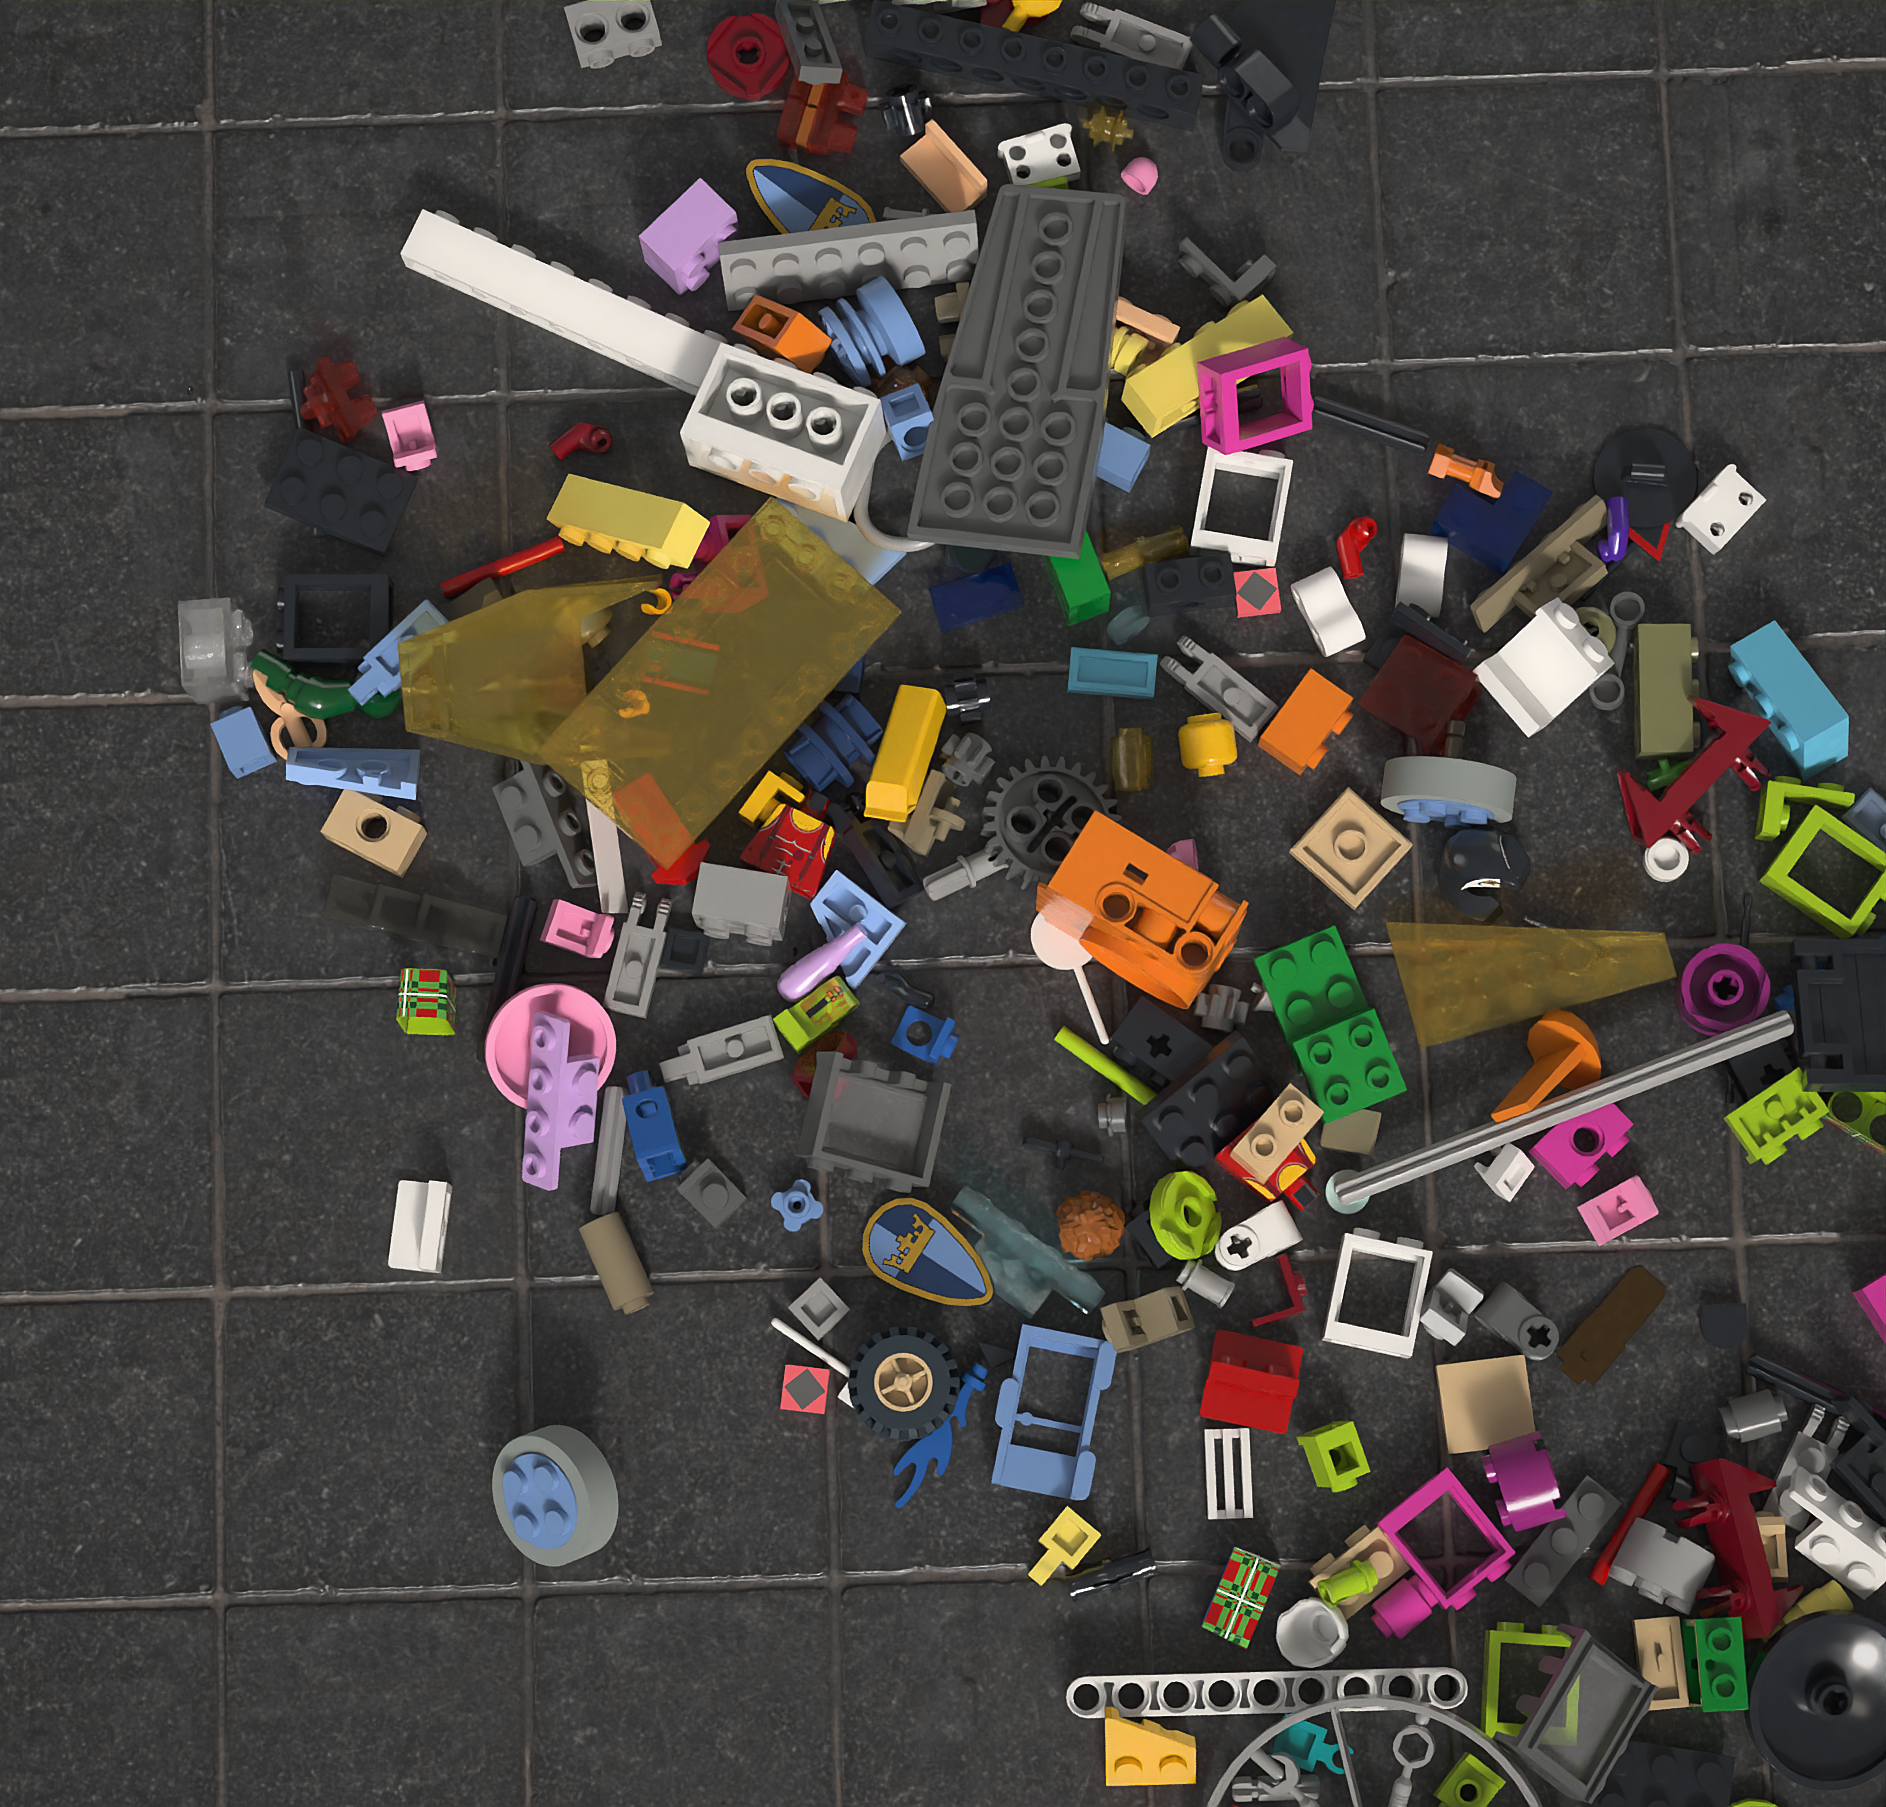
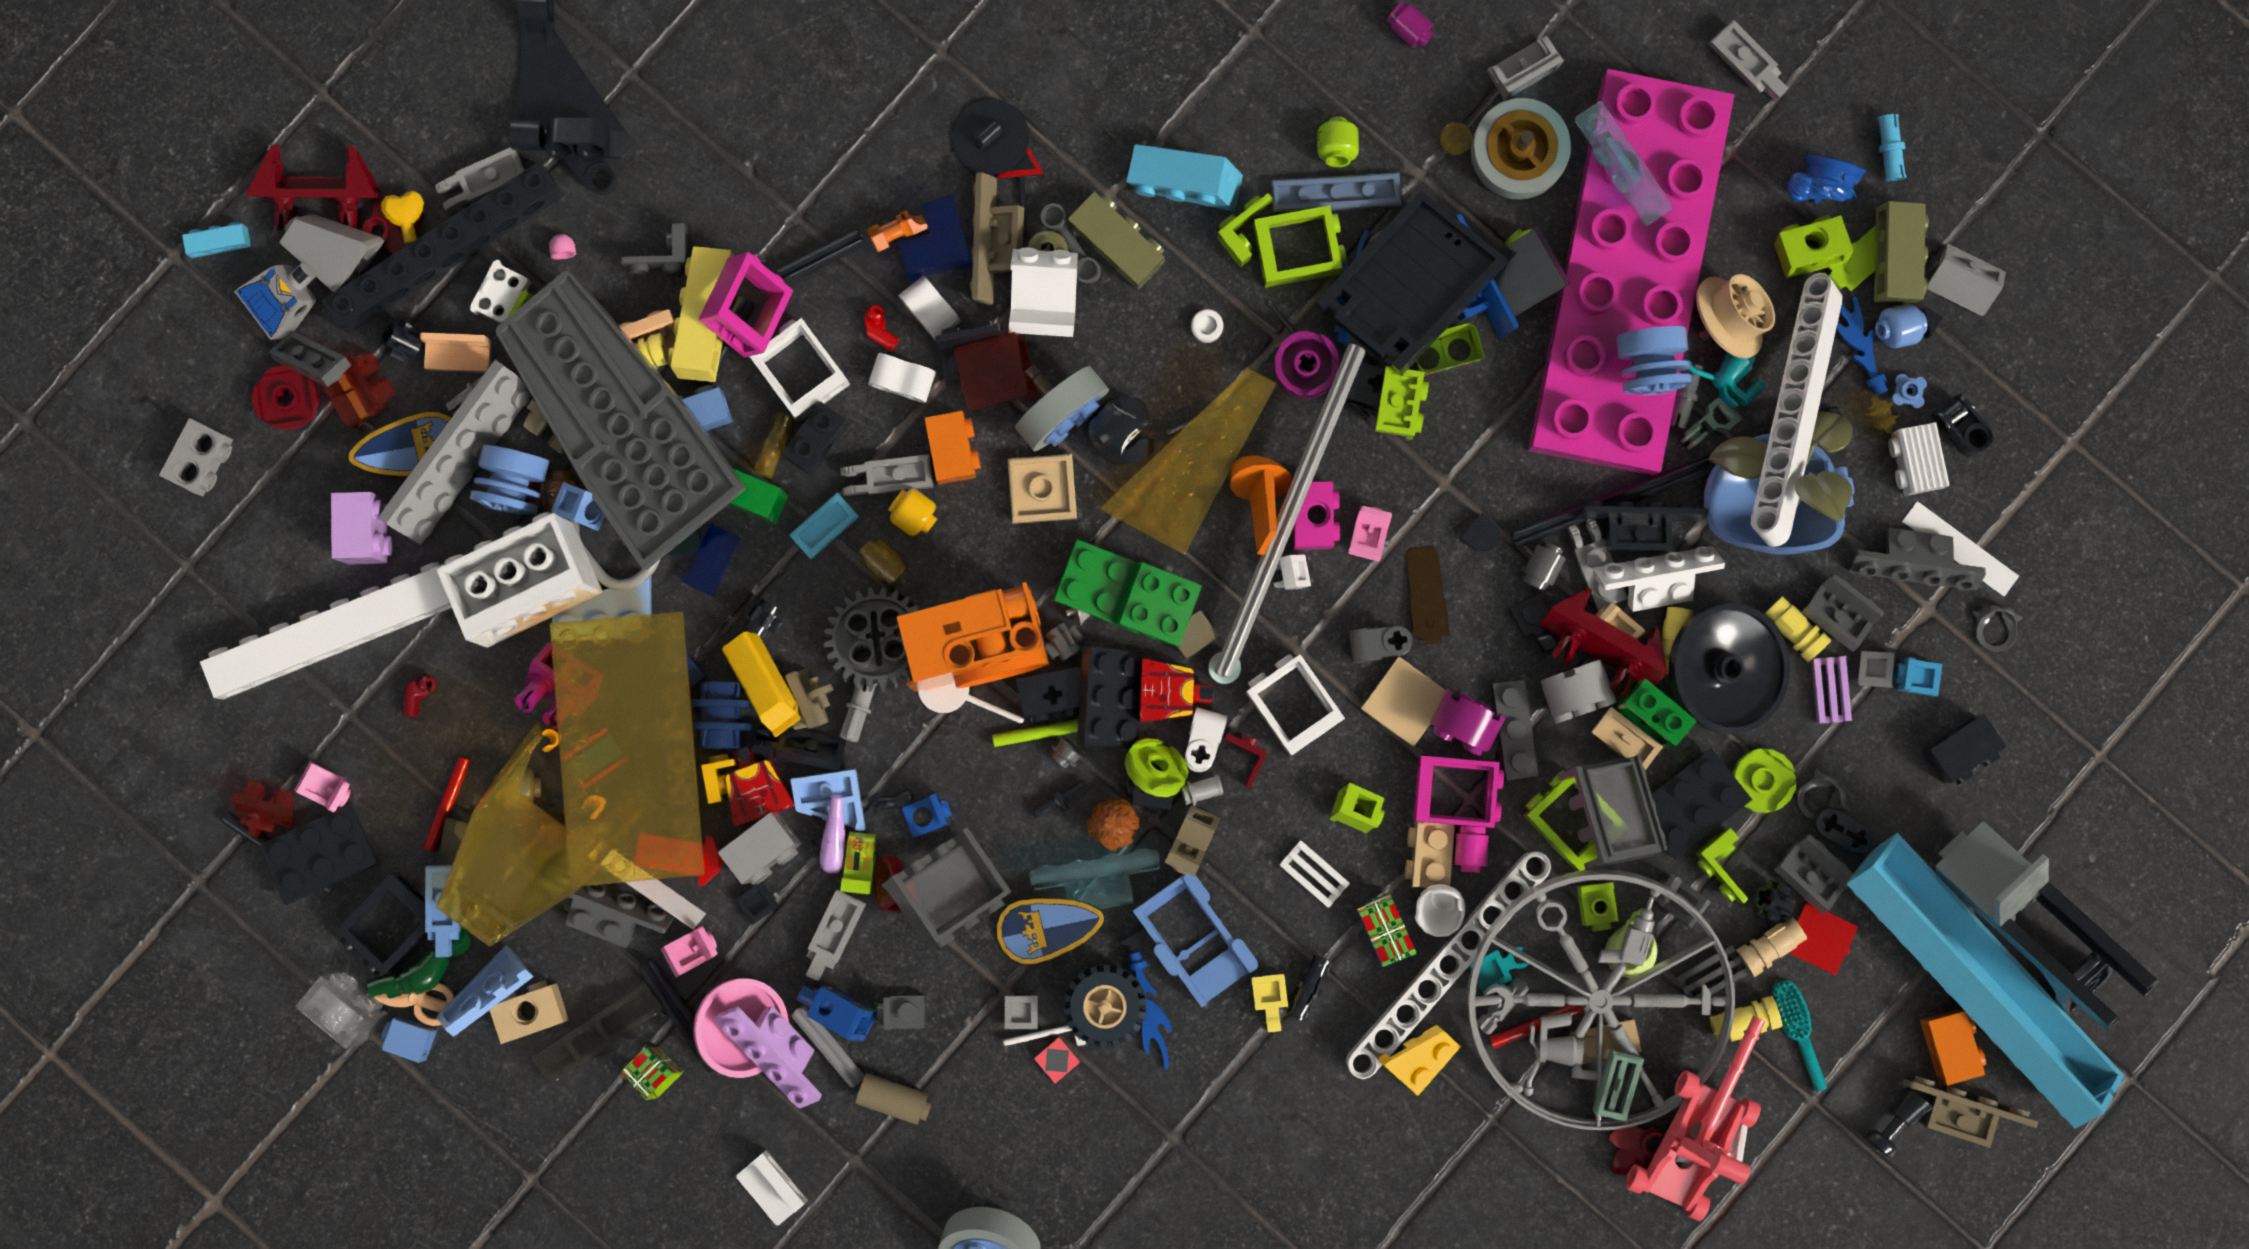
camera: 50 degrees left, 5 degrees up
light yellow brick [547,474,710,569] -> none
light grey hinge [603,892,672,1019] -> none
orange brick [732,294,833,374] -> none
medium blue plate [771,1179,823,1232] -> none
dark grey gear [939,732,995,786] -> none
clear yellow wheel [1083,106,1134,152] -> none
clear light blue tile [1106,605,1150,645] -> none
bright pink hinge [1167,839,1198,870] -> none
red bracket [1199,1330,1303,1434] -> none
tan brick [1230,1083,1324,1184] -> none
tile [1234,568,1281,618] -> none
lime pin [1317,1560,1378,1608] -> none
light grey bracket [1419,1268,1484,1346] -> none
red bar [1588,1463,1672,1586] -> none
dark purple arm [1596,496,1630,562] -> none
dark red hose [1616,695,1773,854] -> none
bright green piece [1646,758,1692,792] -> none
white piece [1675,464,1766,555] -> none

